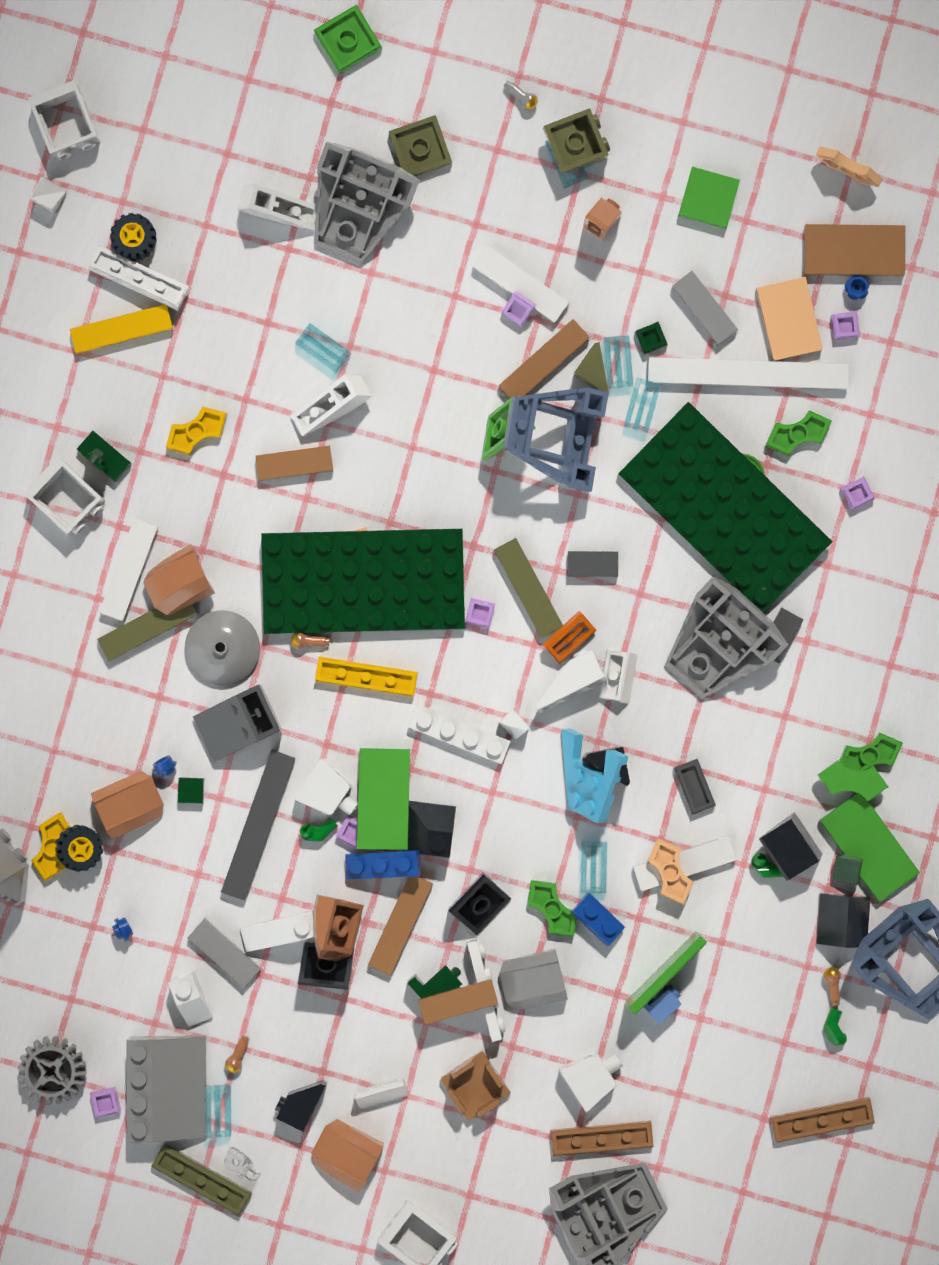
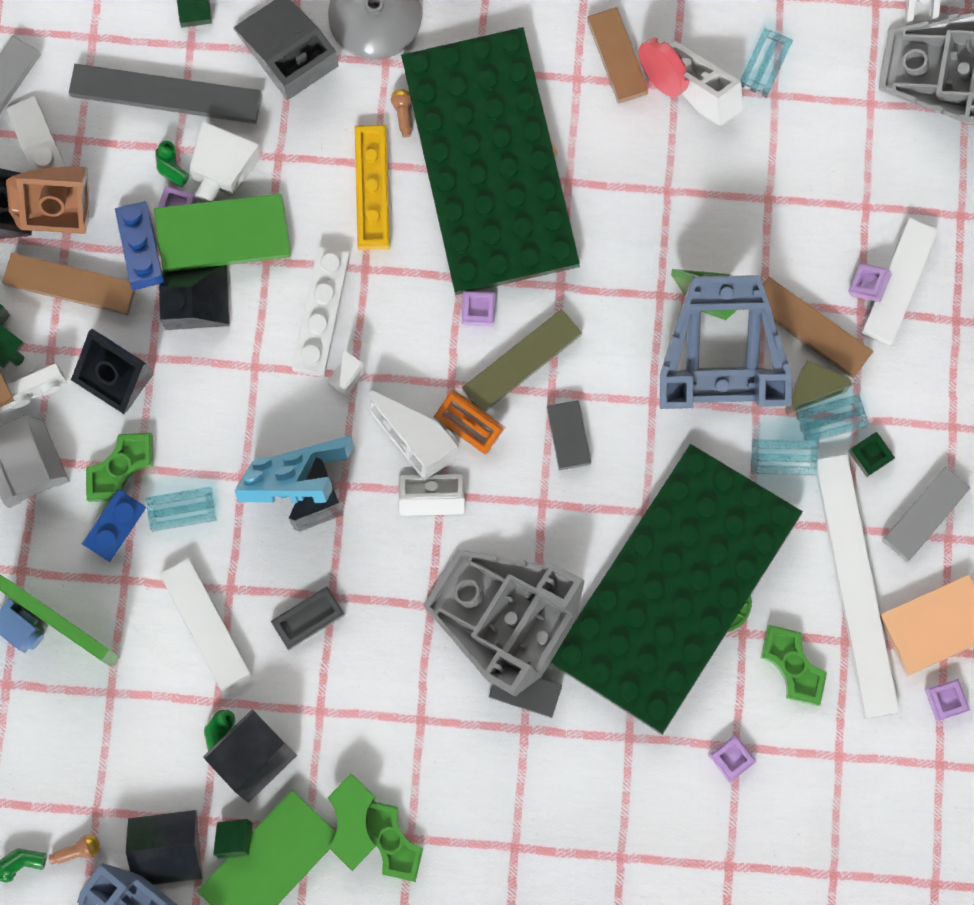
camera: 75 degrees right, 10 degrees down
light nougat tile [647,838,694,905] -> none
none -> coral tile [638,37,689,97]

